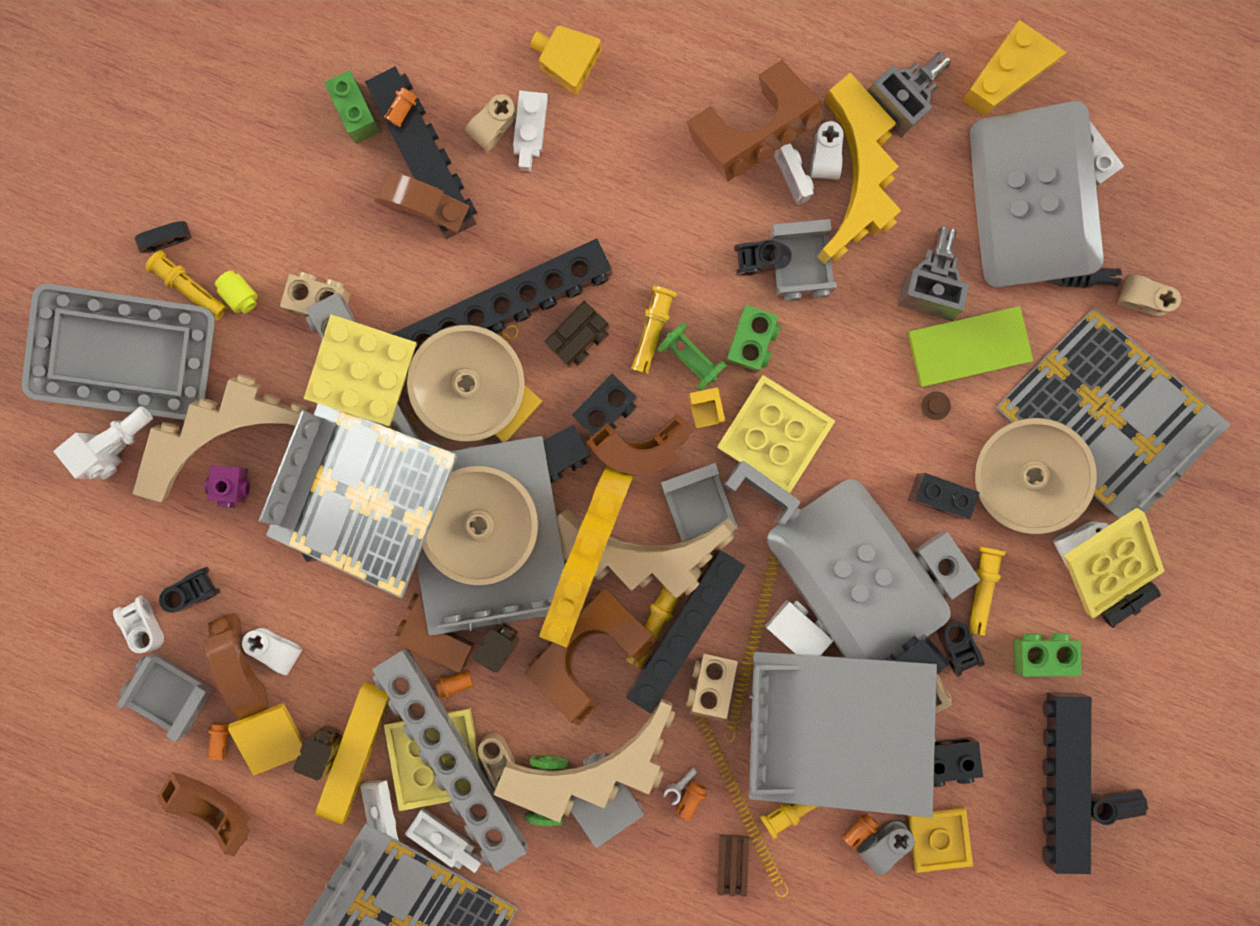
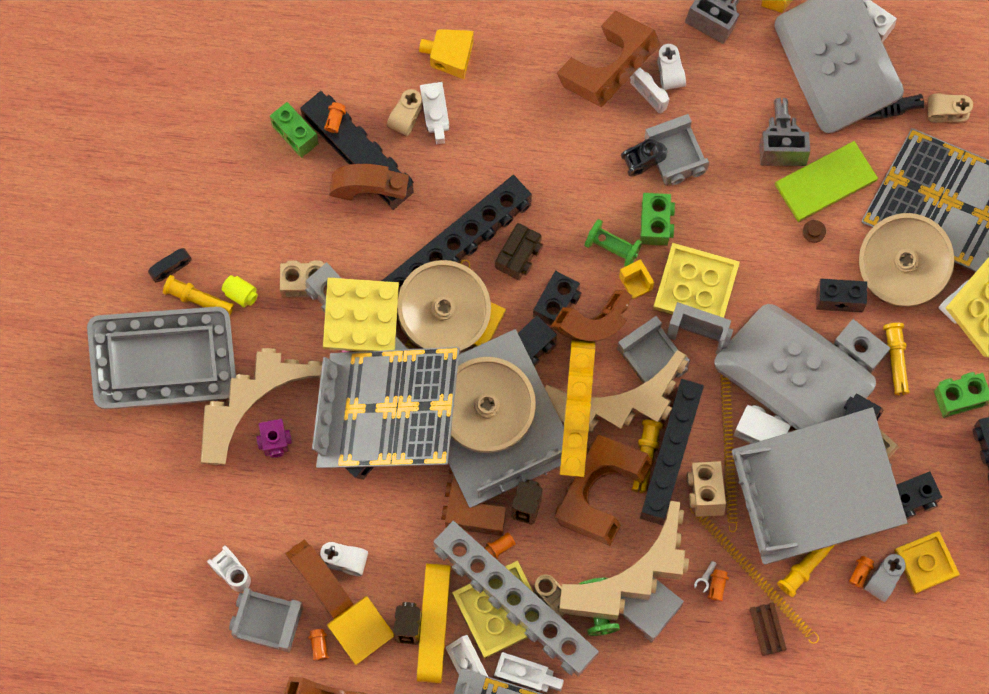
camera: 20 degrees left, 15 degrees down
white brick [53,406,153,480] -> none
black piece [159,567,221,613] -> none
yellow pin [631,286,677,374] -> none
yellow arch [817,73,901,265] -> none
black piece [937,618,985,677] -> none

